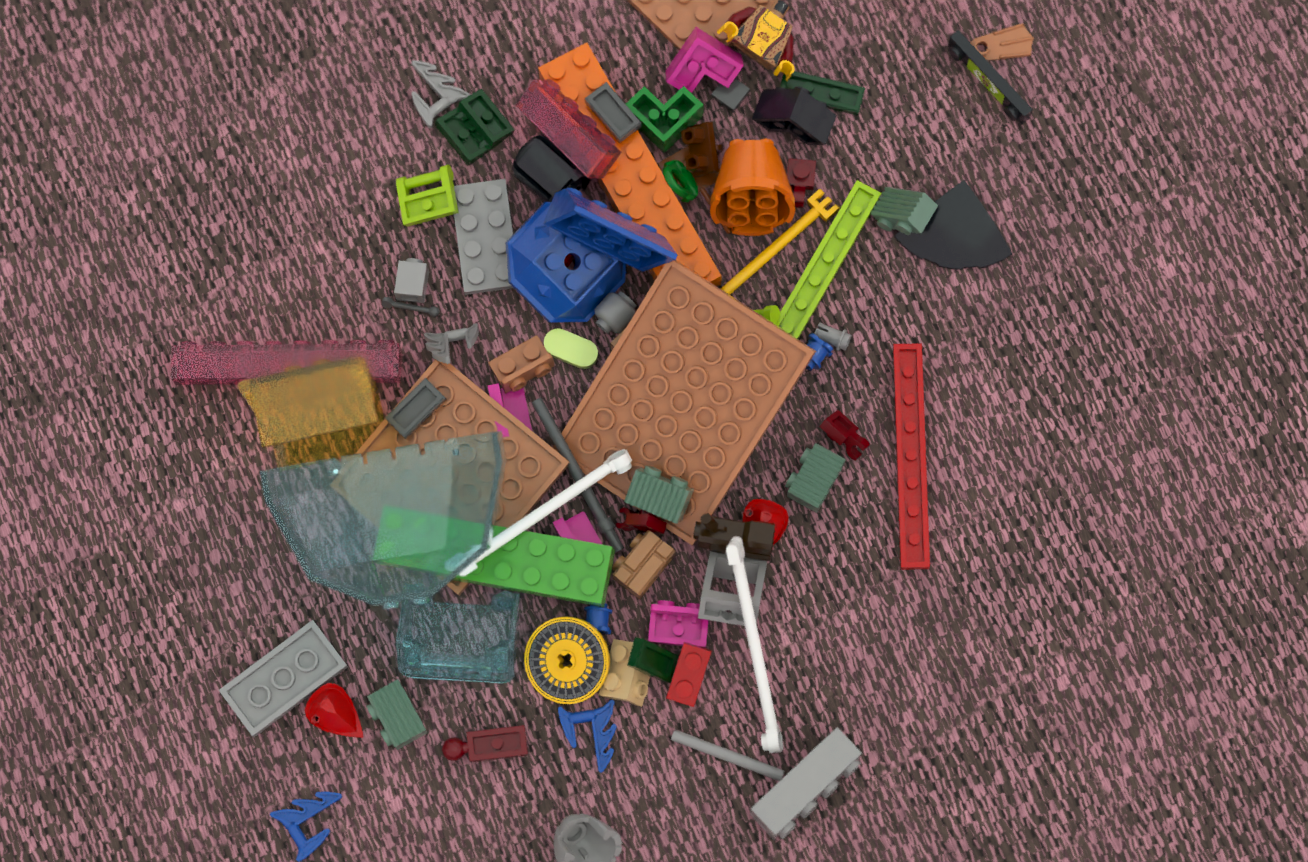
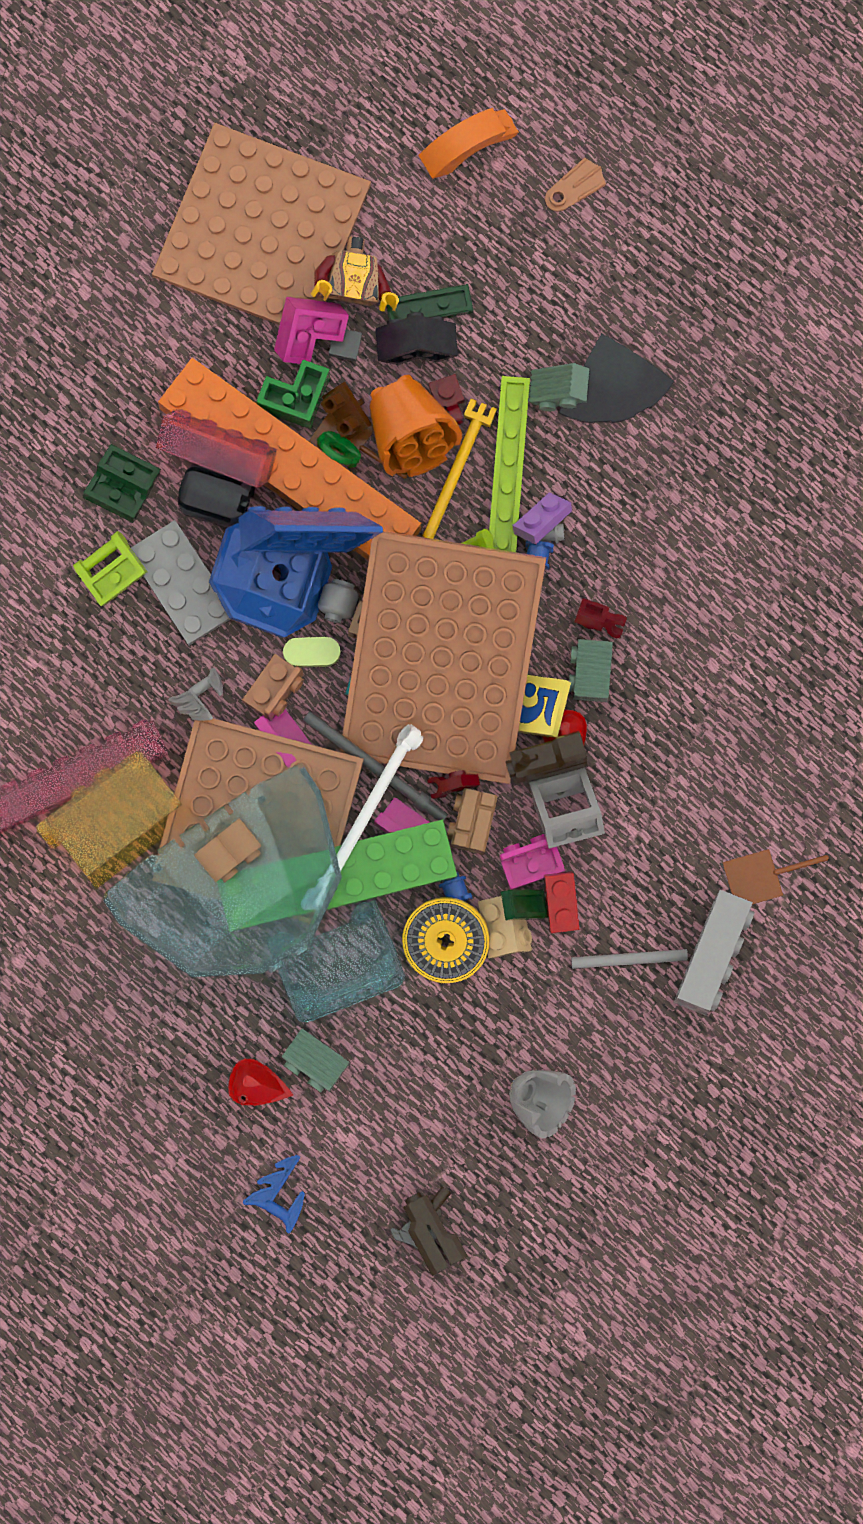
camera: 30 degrees left, 5 degrees up
light grey plate [219,620,348,738] -> none
dark grey hinge [381,297,440,317] -> none
dark grey tile [385,378,446,439] -> none
light grey brick [394,258,429,303] -> none
light grey piece [411,60,470,129] -> none
dark red plate [442,725,528,763] -> none
blue piece [558,699,617,773] -> none
dark grey tile [584,82,642,143] -> none
sand green brick [624,465,694,523] -> none
white hinge [726,536,783,753] -> none
red plate [893,343,930,570] -> none
black plate [948,30,1033,125] -> none
none -> medium nougat brick [194,817,263,883]
none -> medium lavender plate [513,492,572,544]
none -> light yellow tile [518,675,571,738]
none -> dark orange piece [722,849,829,905]

